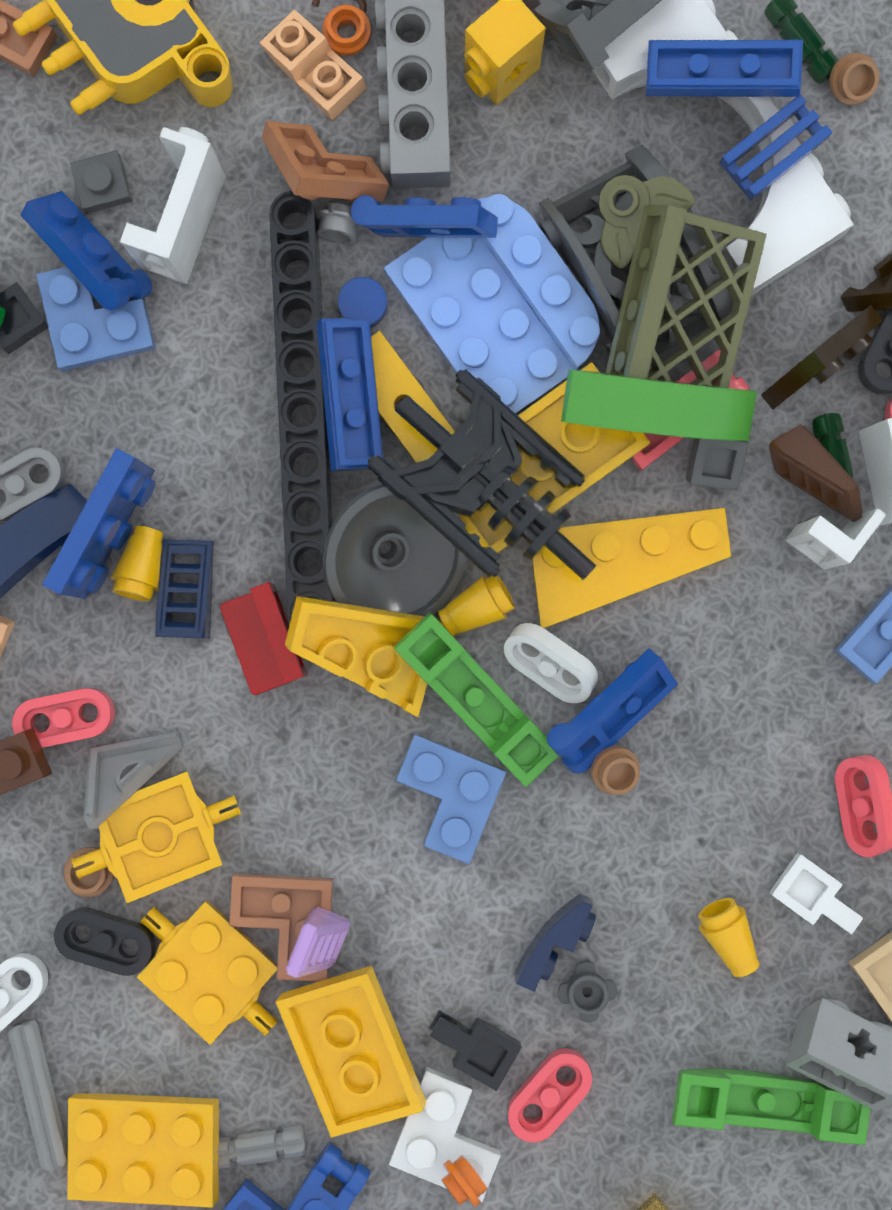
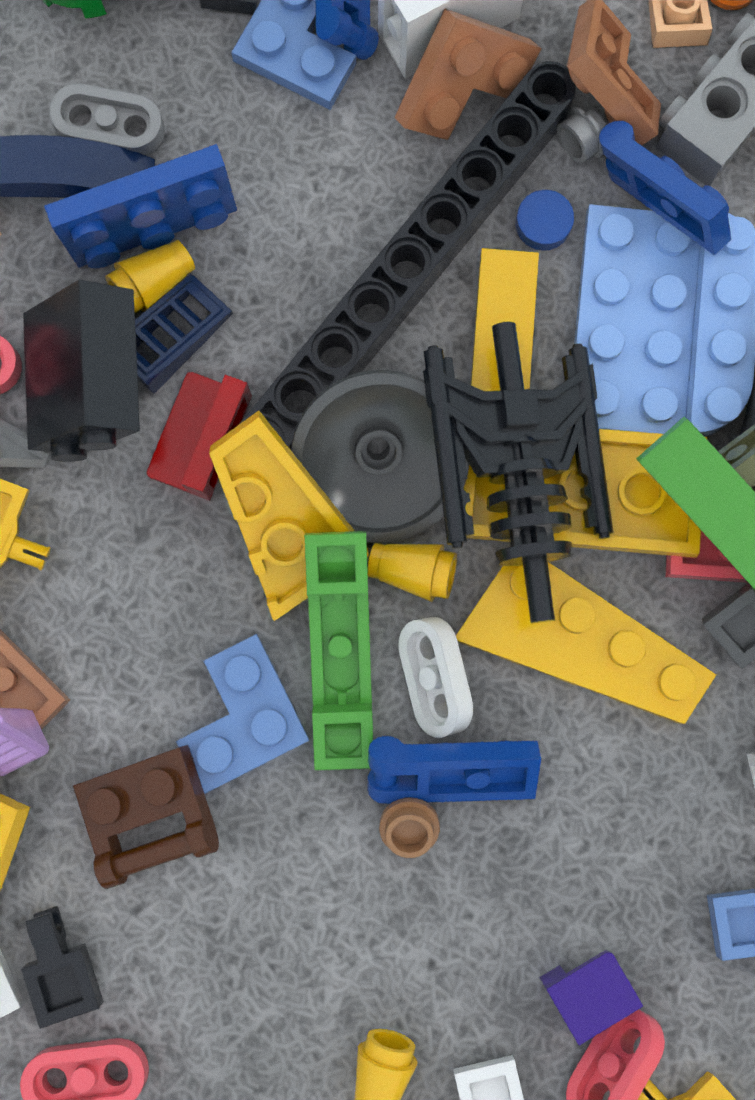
camera: 30 degrees right, 5 degrees down
blue tile [316,318,383,472] -> none
dark blue slope [514,894,596,992] -> none
dark grey plate [557,961,617,1022] -> none
none -> black brick [23,279,140,462]
none -> reddish brown plate [73,745,219,889]
none -> nougat plate [394,9,542,140]
none -> dark purple panel [539,950,643,1045]

